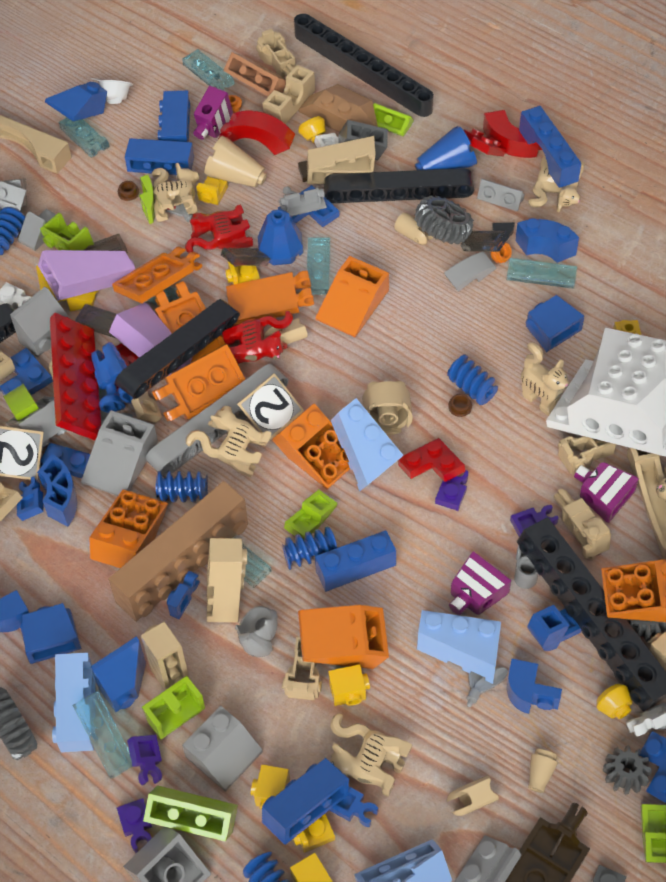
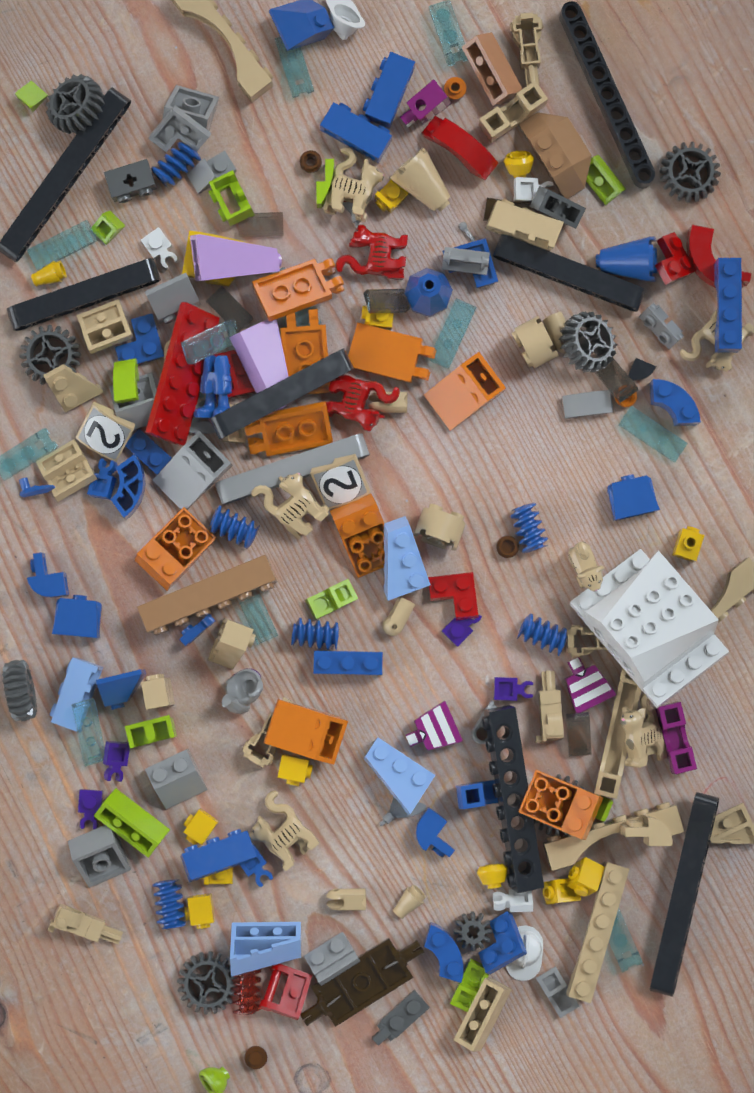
camera: 20 degrees right, 30 degrees up
none -> clear light blue plate [181,319,237,364]
none -> tan piece [382,597,415,636]
none -> blue brick [424,922,463,983]
none -> tan brick [512,316,559,368]
none -> blue piece [517,613,567,656]
none -> clear smoke tile [566,712,592,757]
none -> dark grey gear [659,142,721,203]

